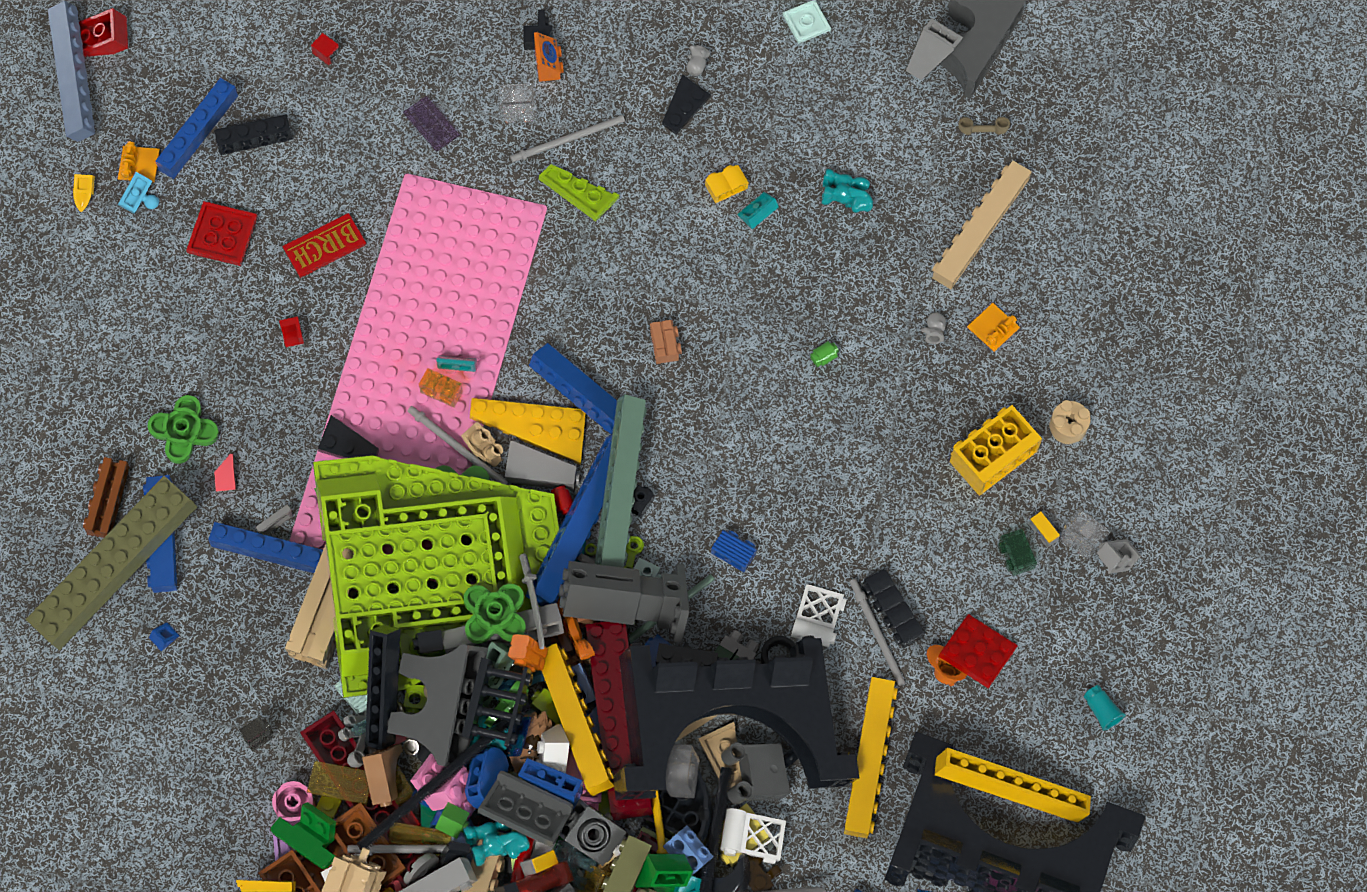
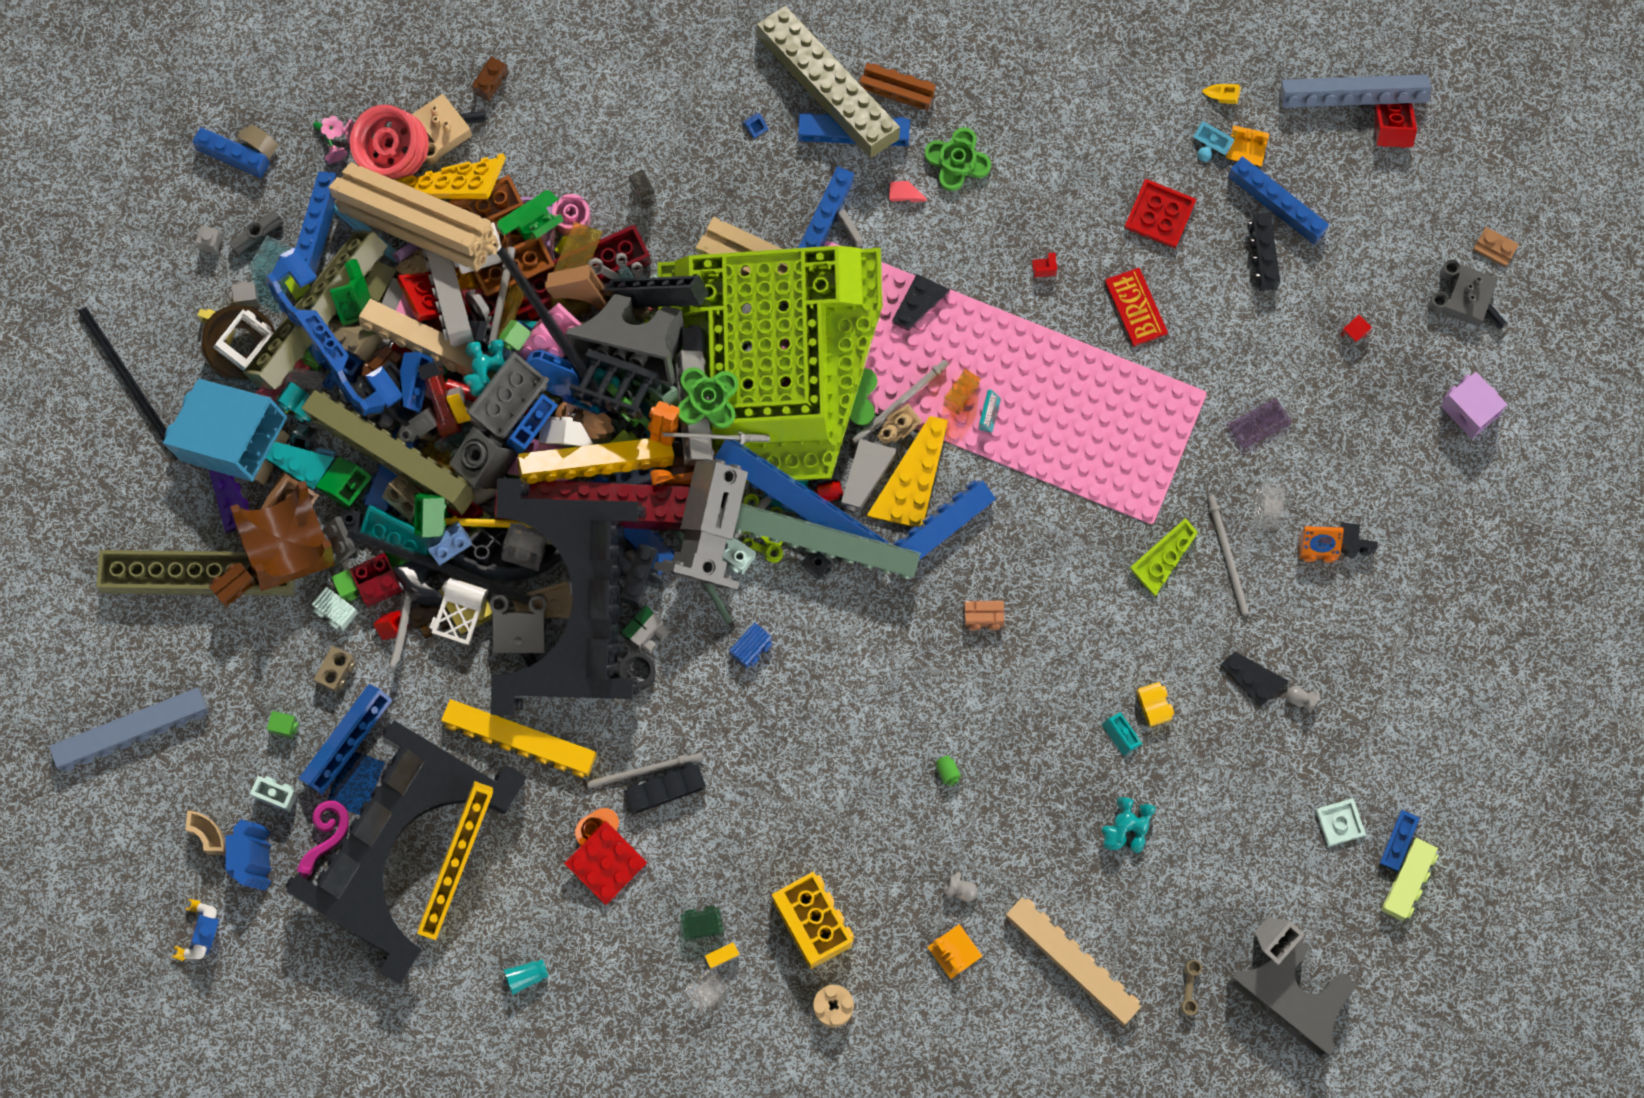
camera: 100 degrees right, 5 degrees up
white piece [791,584,847,648] -> none
light grey window [1097,539,1142,574] -> none

